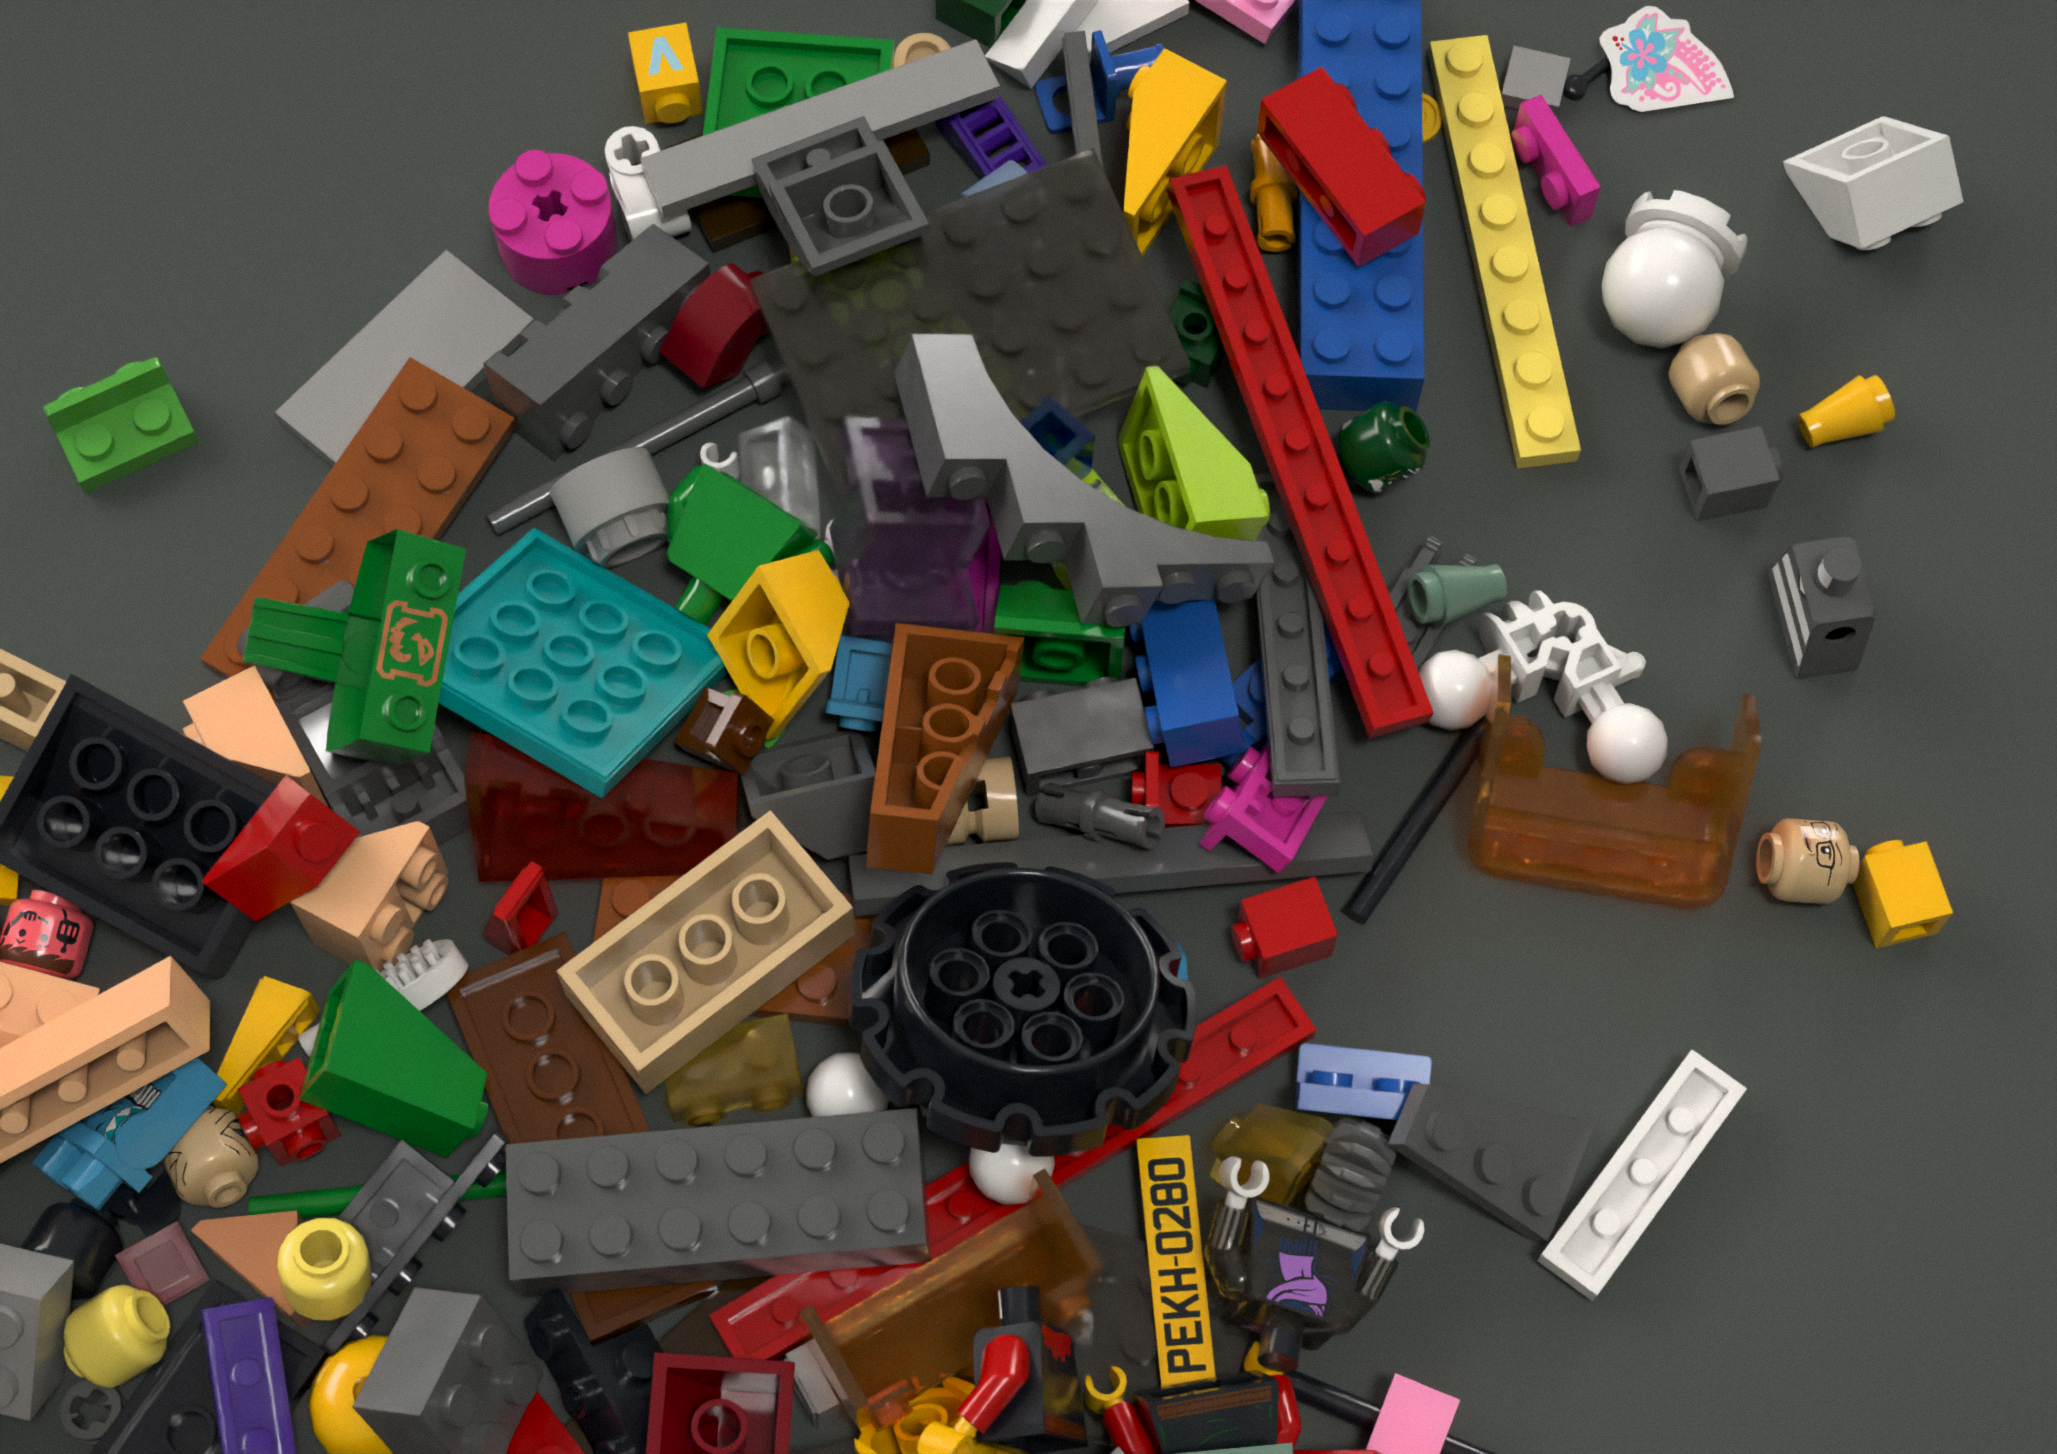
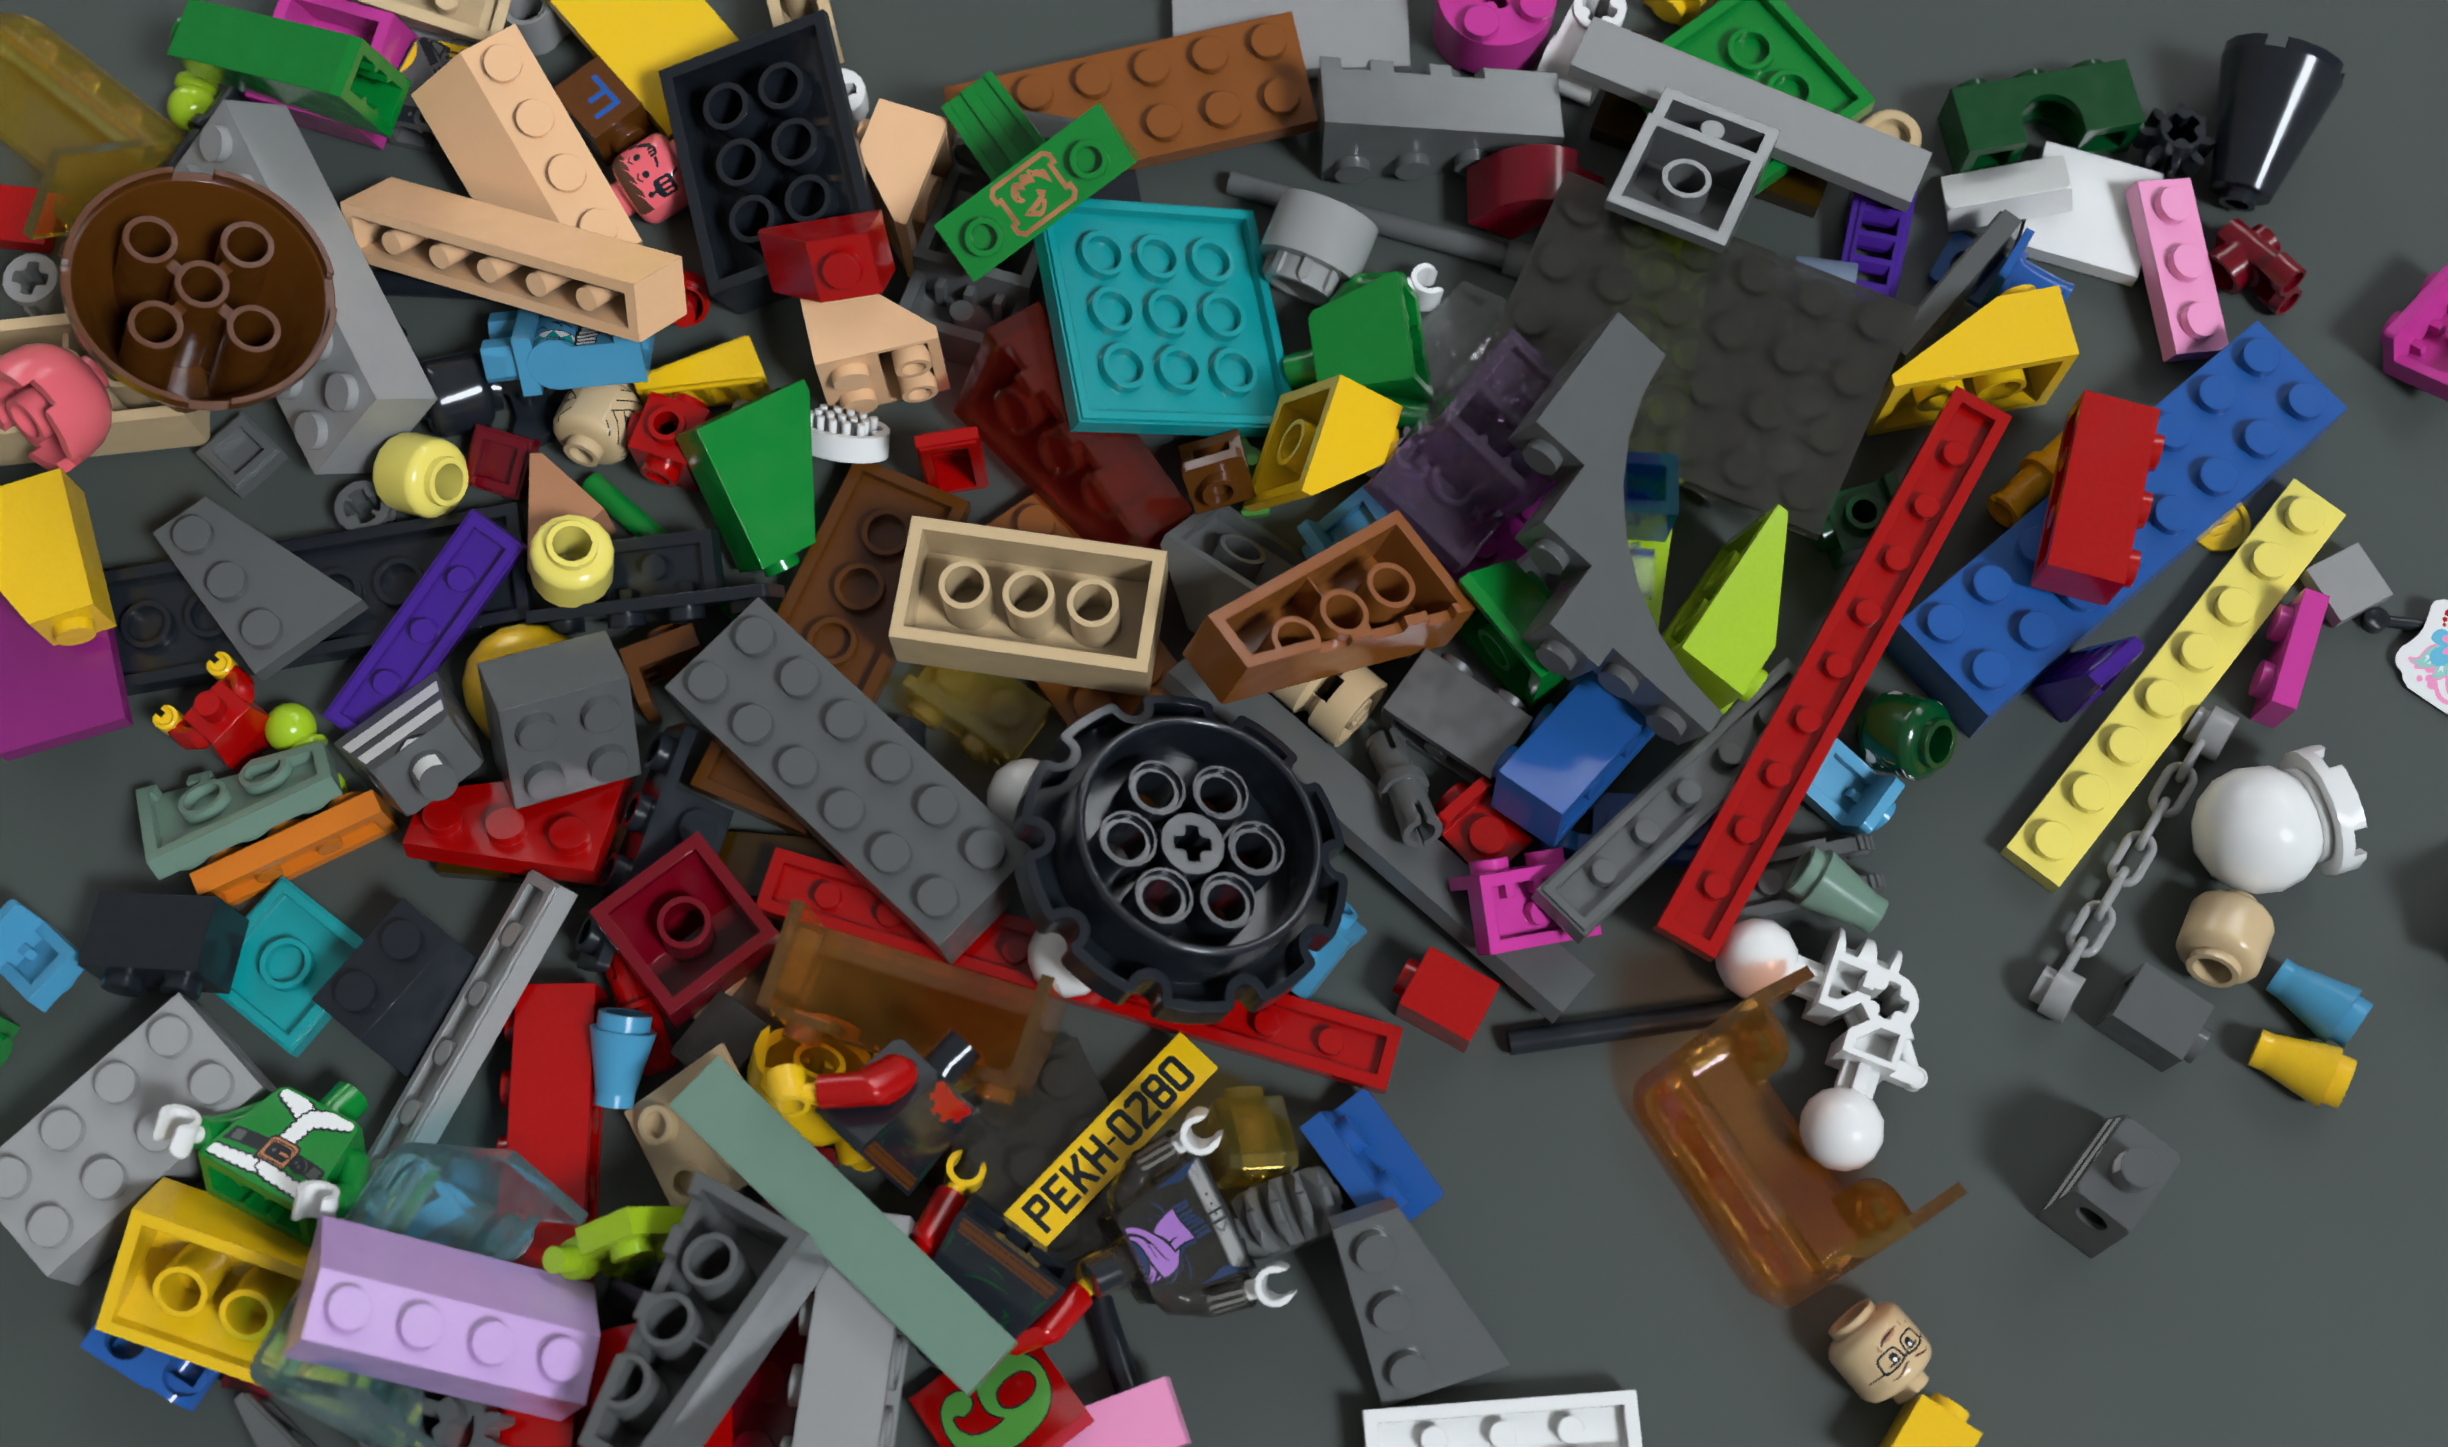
camera: 50 degrees right, 5 degrees up
none -> reddish brown bracket [619,623,705,723]
none -> dark azure bracket [1803,738,1905,834]
none -> light grey piece [2028,705,2240,1024]
none -> dark purple slope [2031,636,2145,723]
none -> dark azure cone [2265,958,2374,1047]

